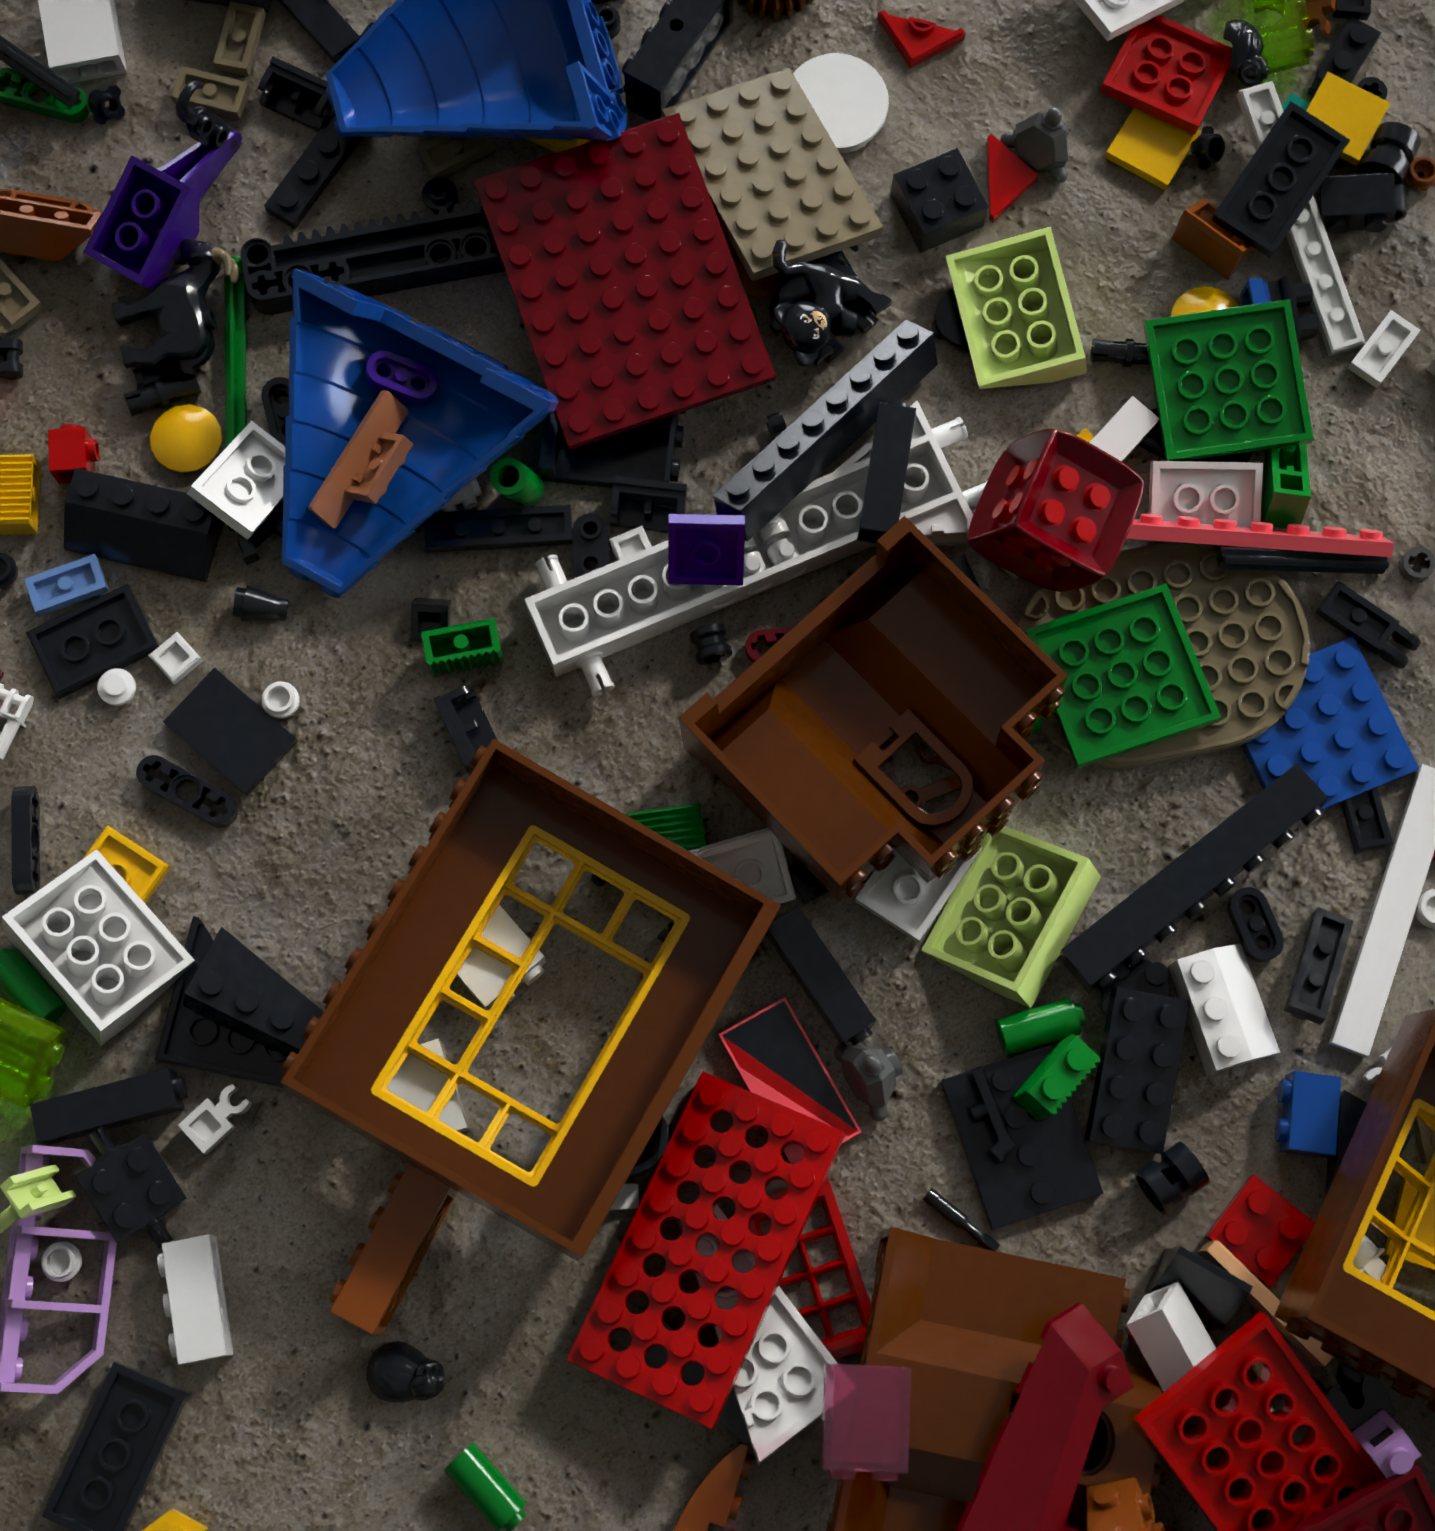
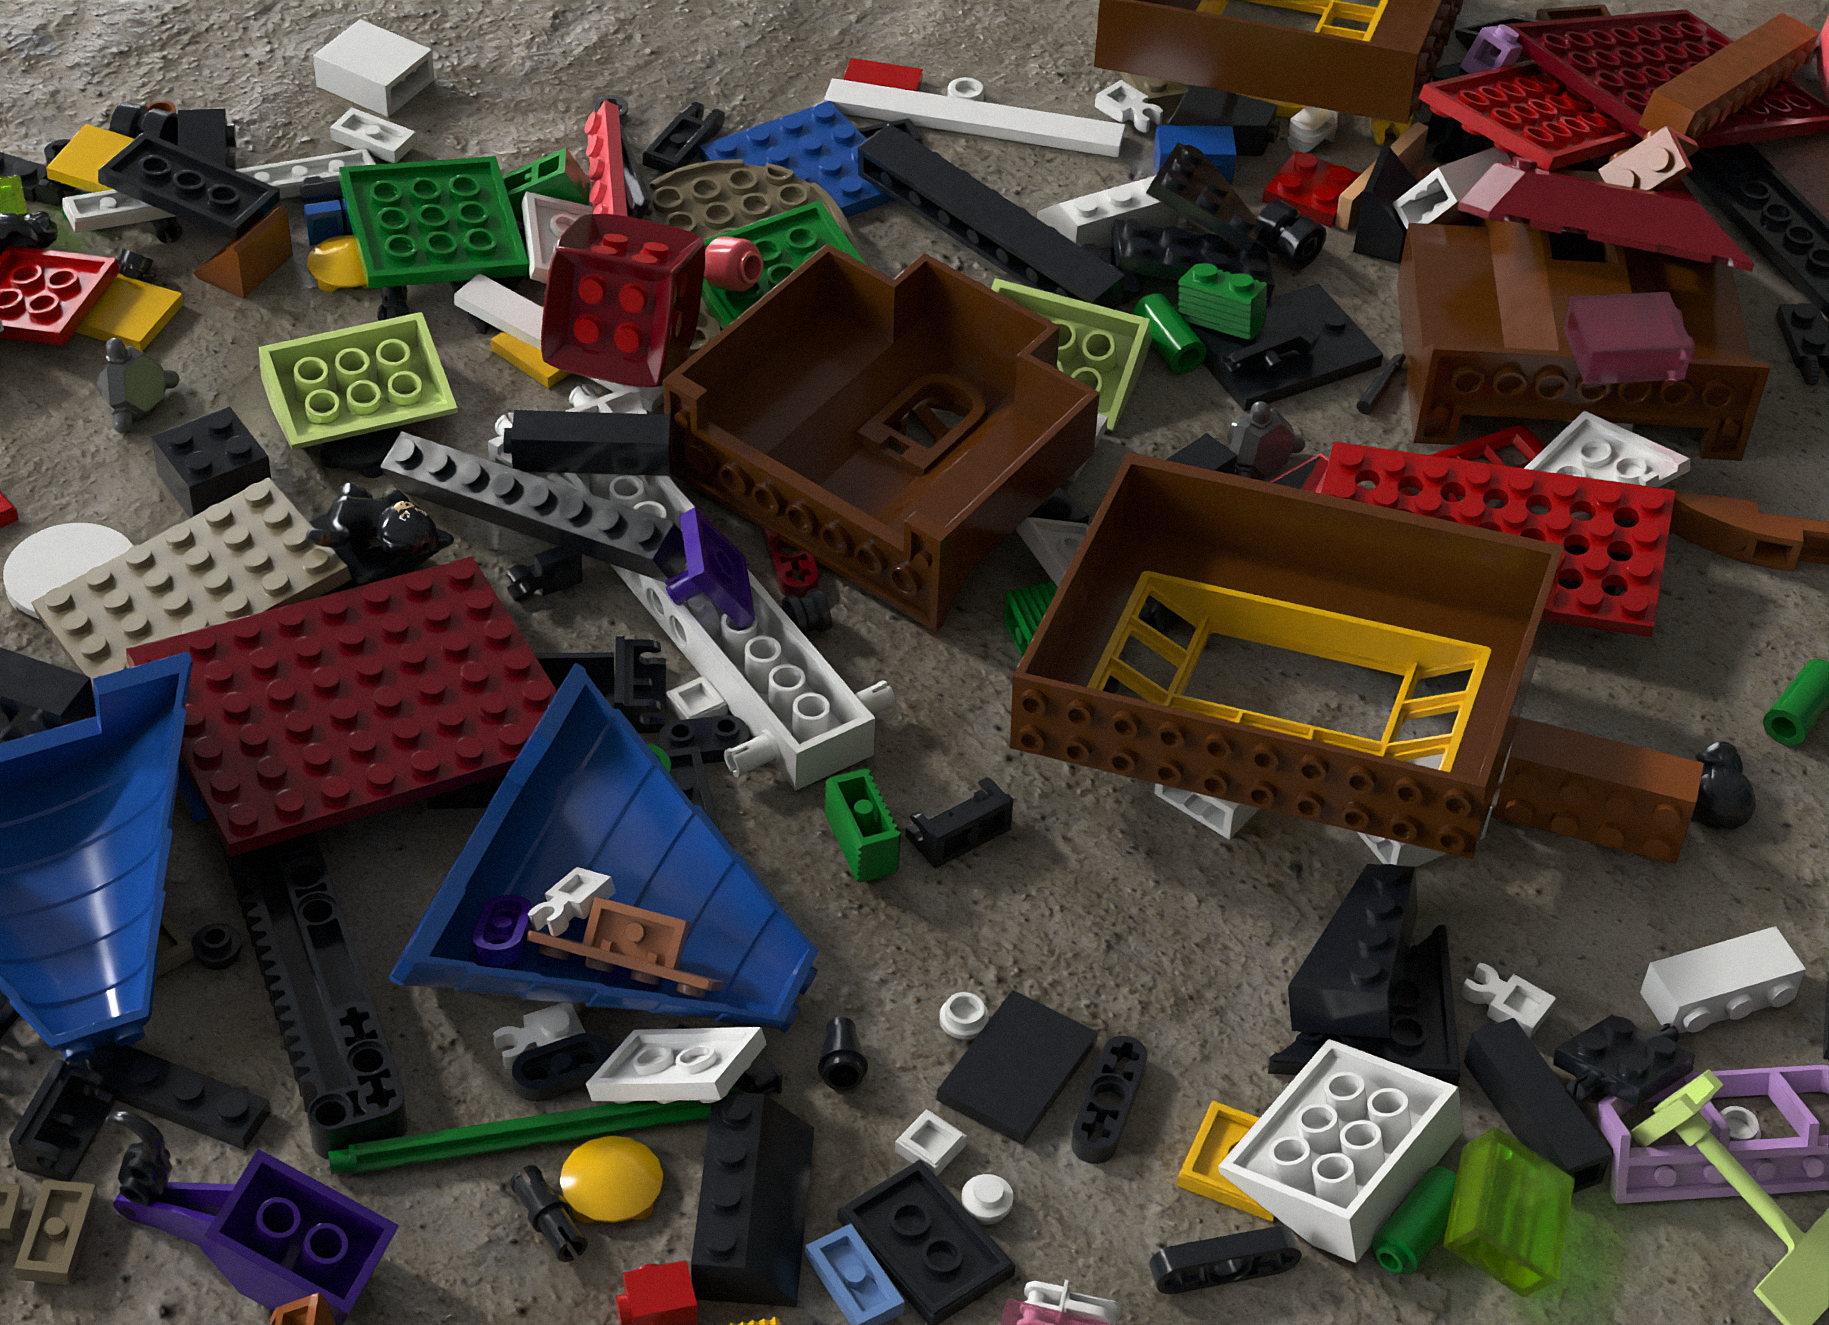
camera: 100 degrees left, 30 degrees down
black animal [112,239,240,390] -> none
black slope [411,598,451,640] -> none
red tile [986,133,1038,223] -> none
black plate [1227,887,1284,962] -> none
black hinge [1284,907,1354,1025] -> none
none -> white plate [528,867,616,937]
none -> coral head [704,236,763,292]
none -> black plate [1146,142,1263,253]

